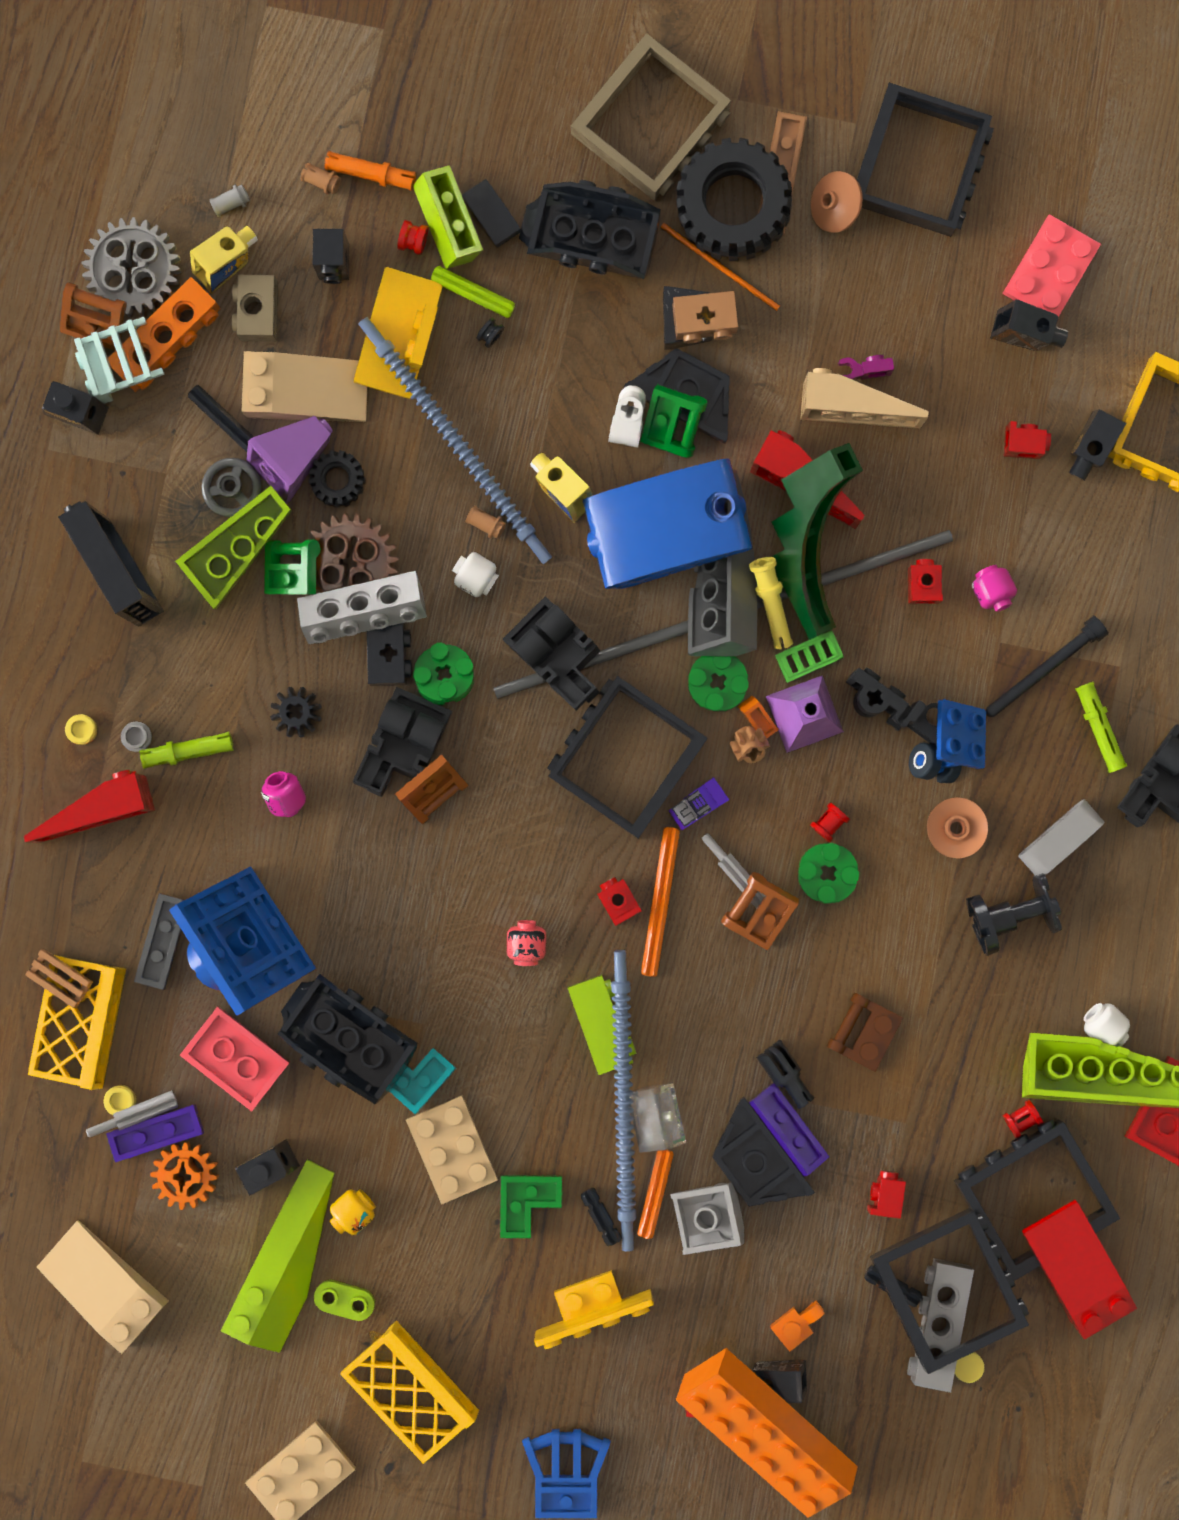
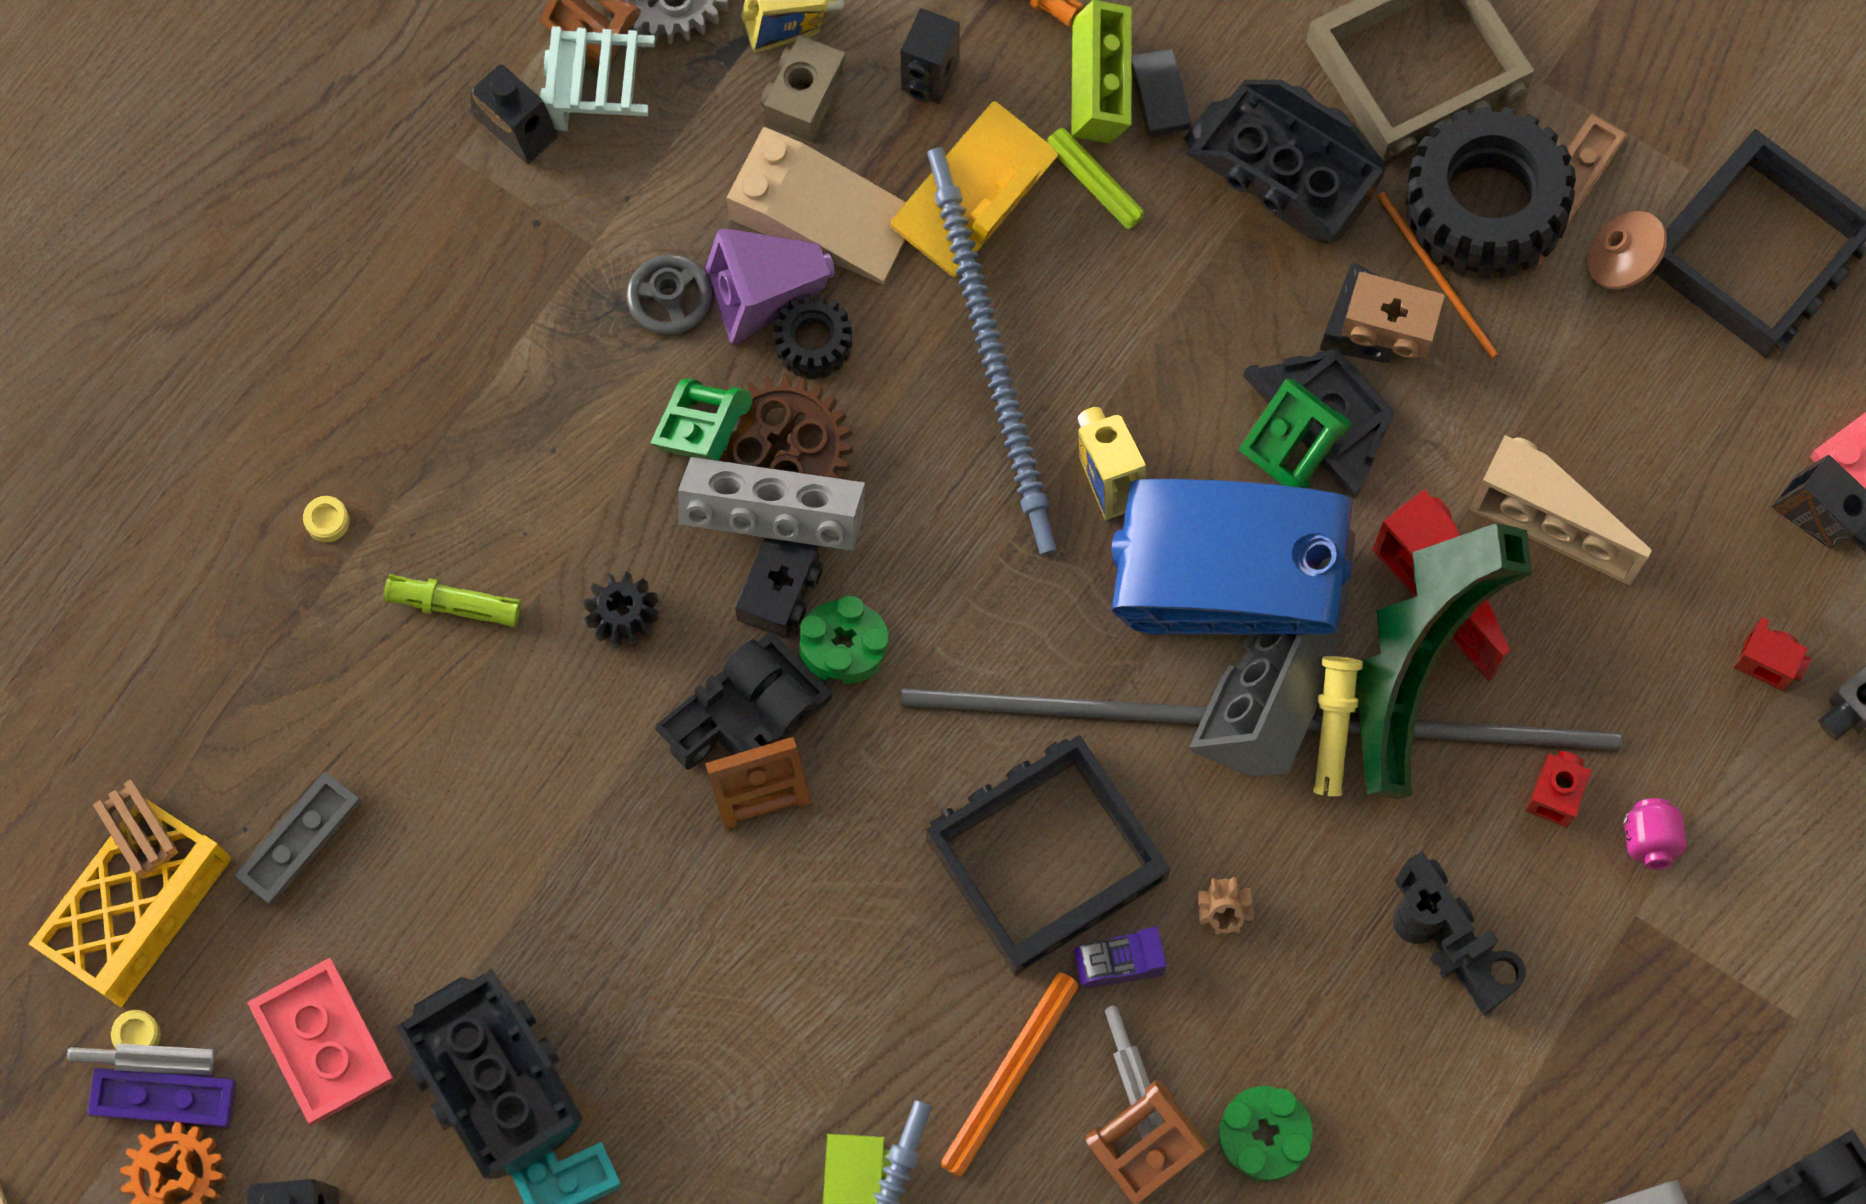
camera: 20 degrees right, 15 degrees down
red slope [23,770,155,843] -> none
black window [58,501,164,627] -> none
orange brick [108,277,221,393] -> none
light grey plate [121,721,152,752] -> none
blue piece [169,866,316,1016] -> none
lime wedge [175,486,292,609] -> none
black axle [188,385,254,452] -> none
dark pink head [261,771,306,817] -> none
red wheel [397,220,429,255] -> none
white head [452,552,499,597] -> none
medium nougat pin [465,505,506,539] -> none
black bush [476,317,505,348] -> none
black plate [503,597,600,711] -> none
coral head [506,920,546,966] -> none
red brick [597,877,642,926] -> none
white piece [608,386,646,448] -> none
green plate [688,656,748,712] -> none
orange piece [737,696,778,738] -> none
medium lavender slope [765,675,844,753] -> none
bright green slope [775,630,844,683] -> none
red bush [810,802,850,843] -> none
magenta plate [838,355,894,380] -> none
blue plate [909,699,986,783] -> none
nougat dish [927,797,988,858] -> none
black piece [986,615,1109,717] -> none
lime pin [1075,682,1127,773] -> none

